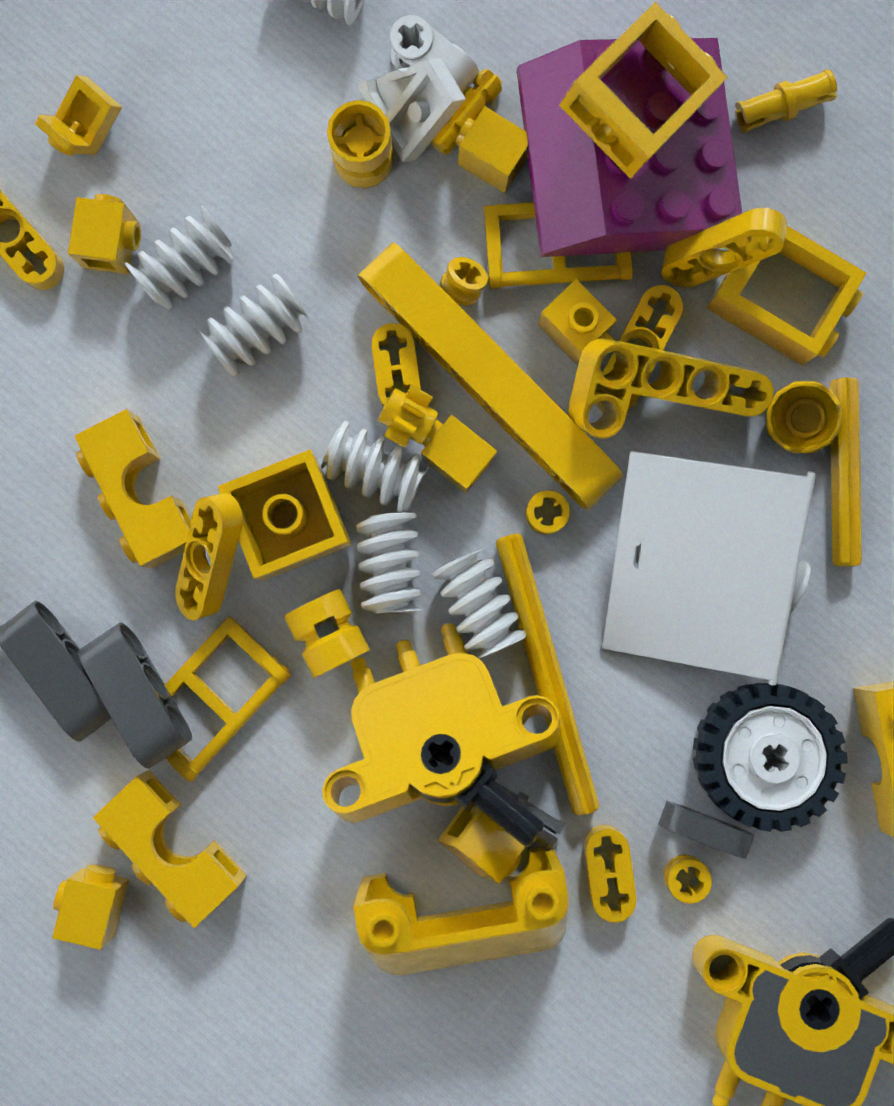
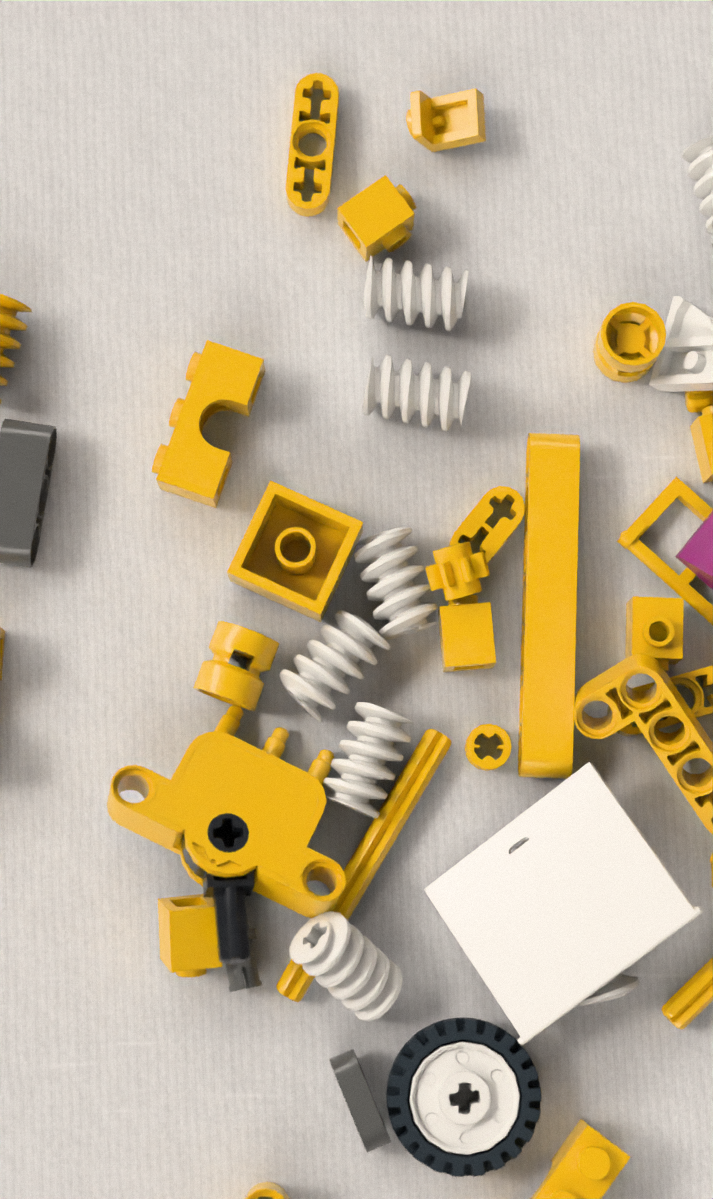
camera: 45 degrees right, 5 degrees down
dark grey beam [78,623,192,769] -> none
yellow window [165,616,292,783] -> none
yellow beam [175,493,243,621] -> none
yellow windscreen [353,846,568,975] -> none
yellow bush [440,257,488,306] -> none
yellow beam [583,824,637,923] -> none
yellow bush [663,854,712,904] -> none
none -> white piece [289,911,403,1022]

